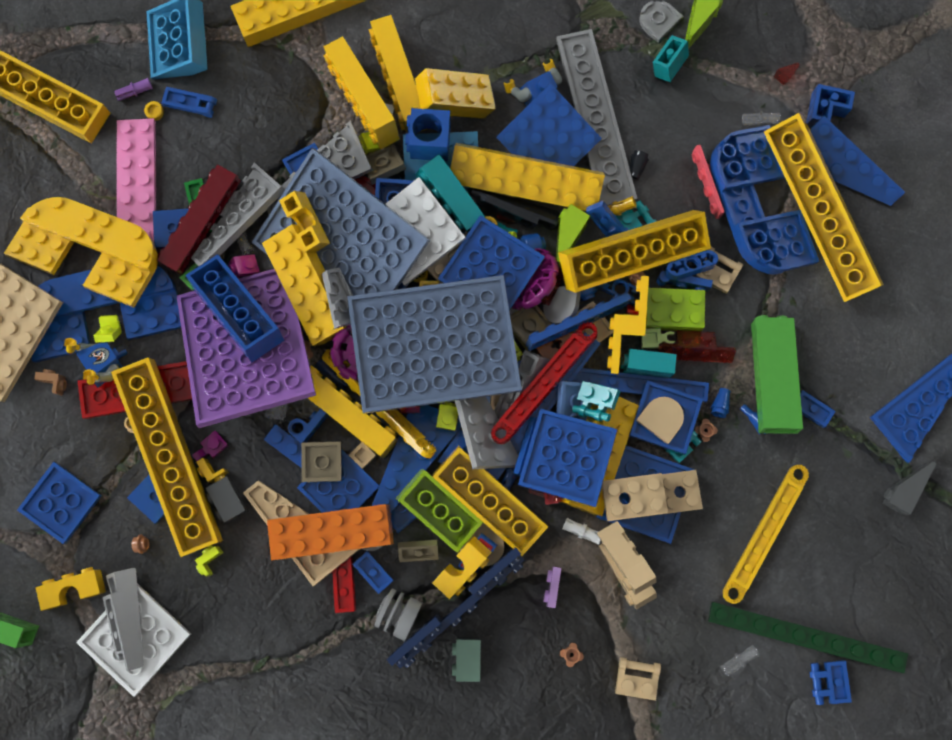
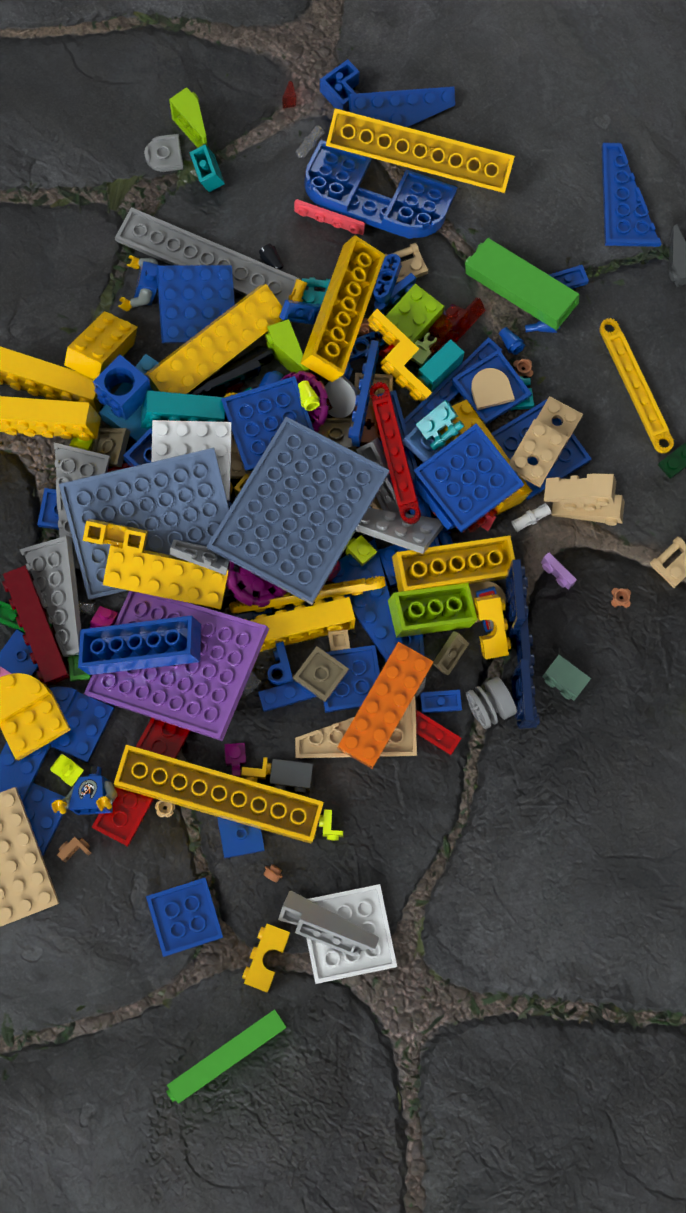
camera: 55 degrees left, 5 degrees down
none -> neon yellow cone [298,381,320,411]

